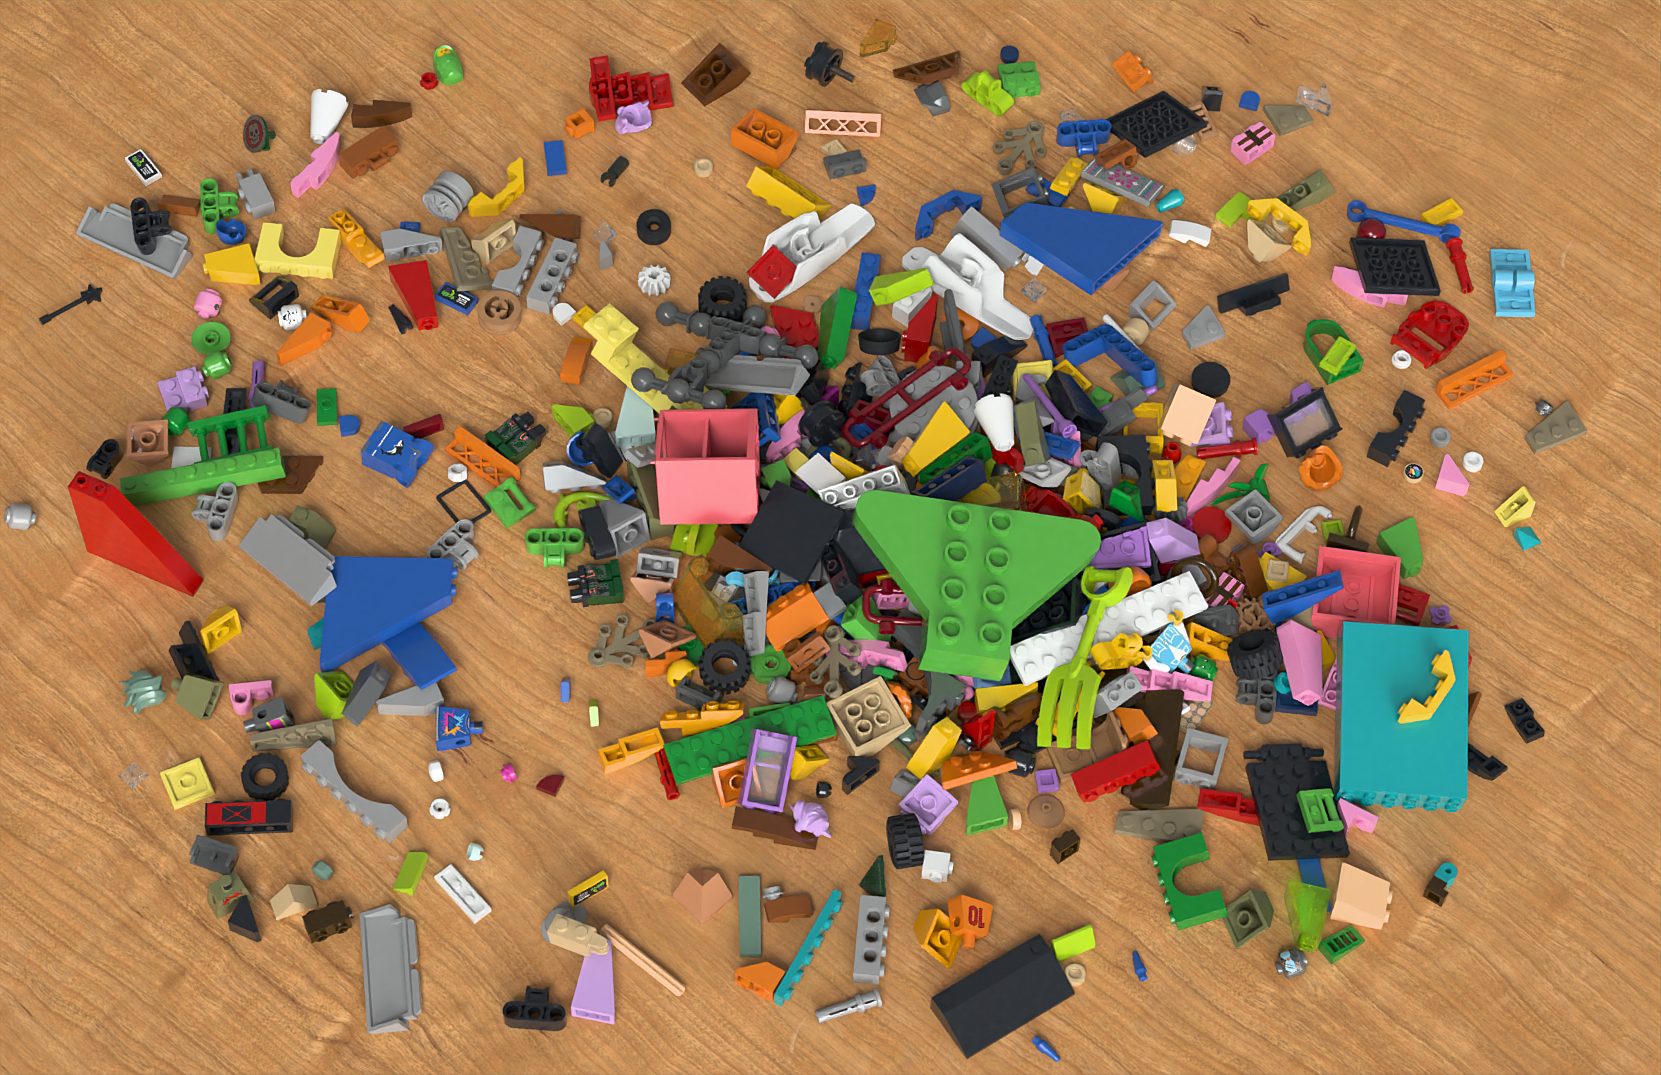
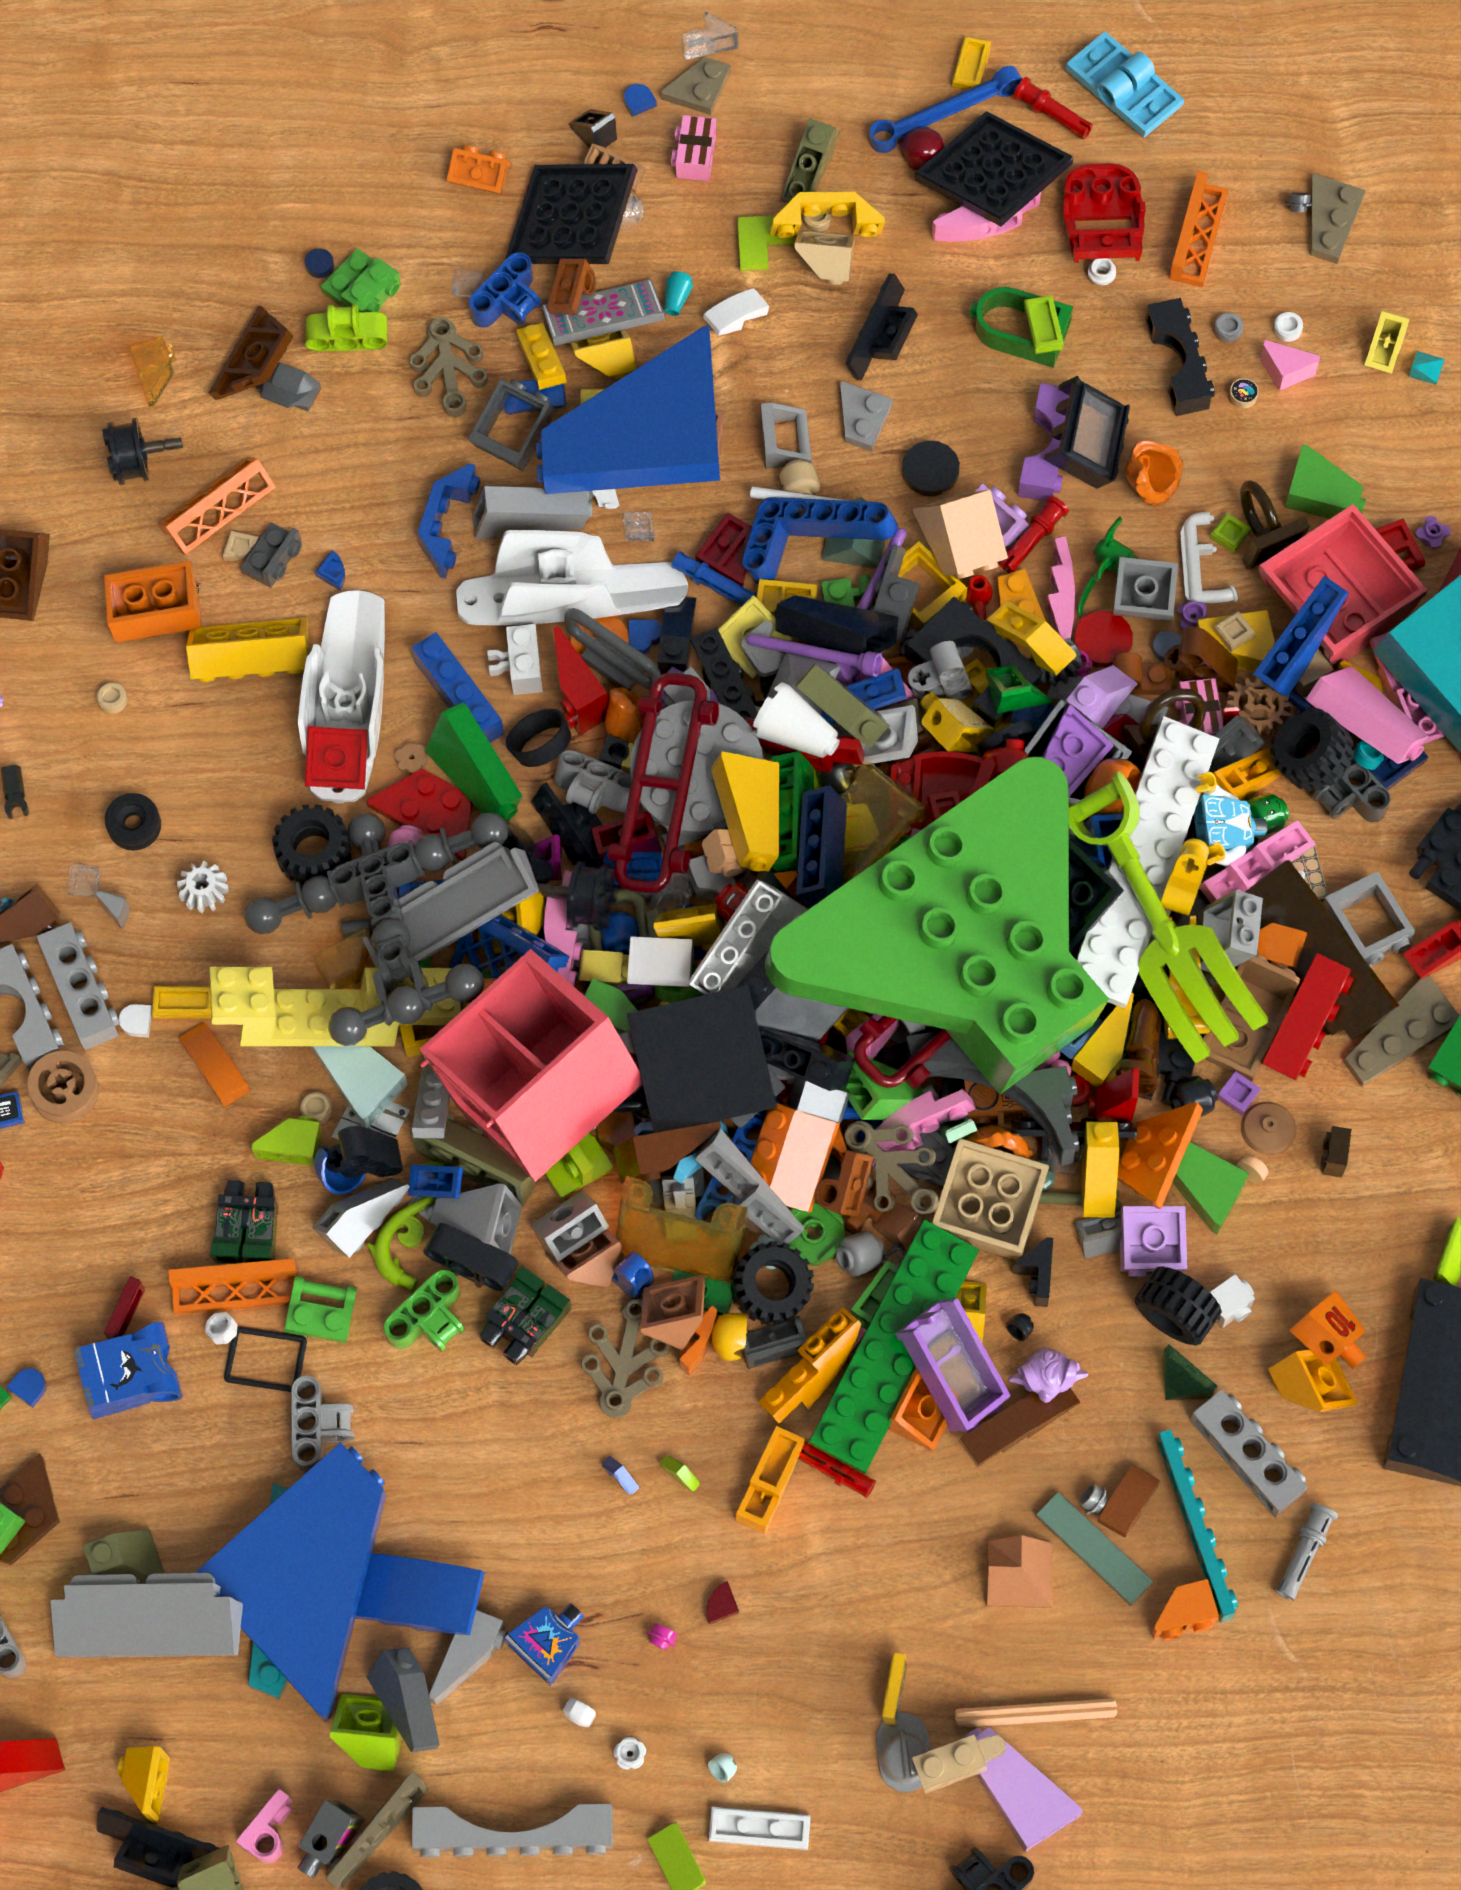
camera: 40 degrees left, 10 degrees up
lime slope [869,268,934,306] -> none

